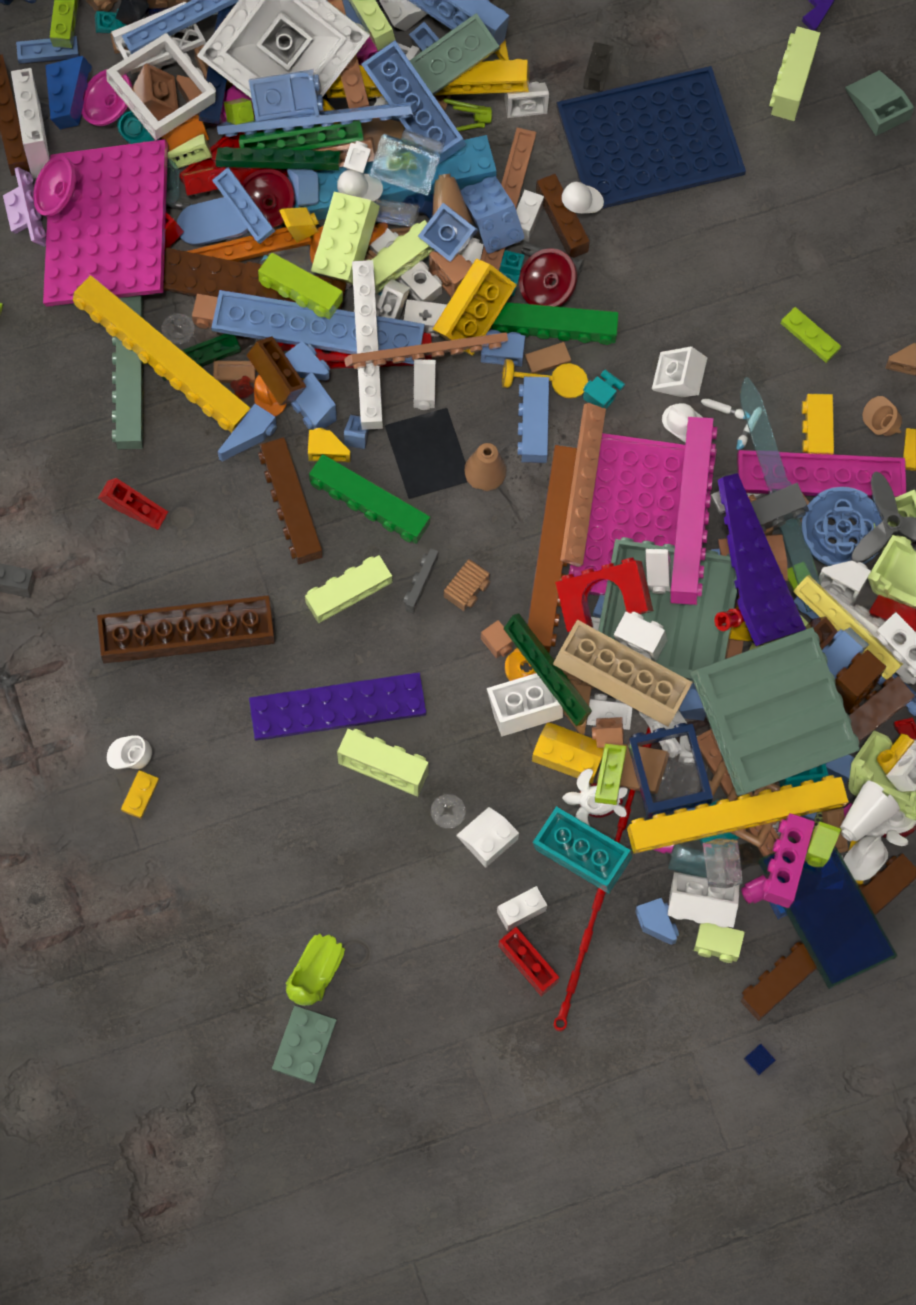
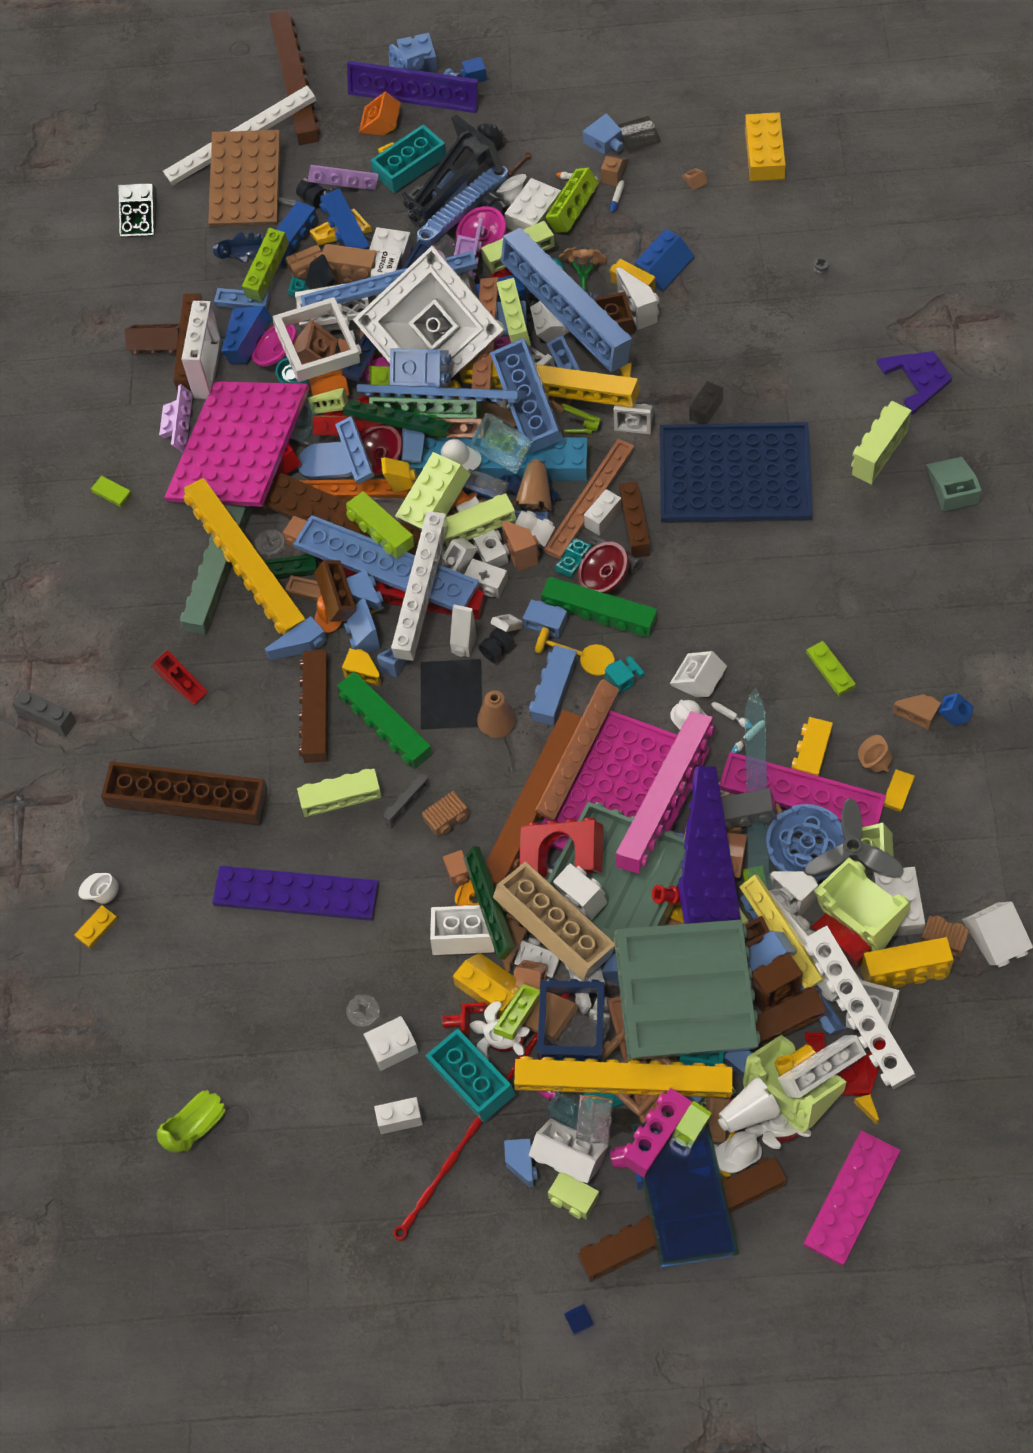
camera: 25 degrees right, 10 degrees down
dark pink dish [33,156,76,217] -> none
clear red plate [230,376,254,399] -> none
sand green plate [272,1006,337,1084] -> none
yellowish green brick [337,729,428,797] -> none
white bracket [343,141,371,174] -> none
nougat plate [344,333,508,369] -> none
clear piece [401,129,444,155] -> none
sand green plate [409,13,500,95] -> none
medium blue slope [418,203,478,262] -> none
yellow brick [432,259,517,355] -> none
medium blue bracket [460,176,524,253] -> none
red brick [498,927,560,997] -> none
medium nougat tile [525,342,571,374] -> none
white cap [562,182,604,213] -> none
white slope [646,549,672,594] -> none
none -> red bracket [442,1002,488,1037]
none -> black wheel [478,627,515,663]
none -> white tile [491,614,523,632]

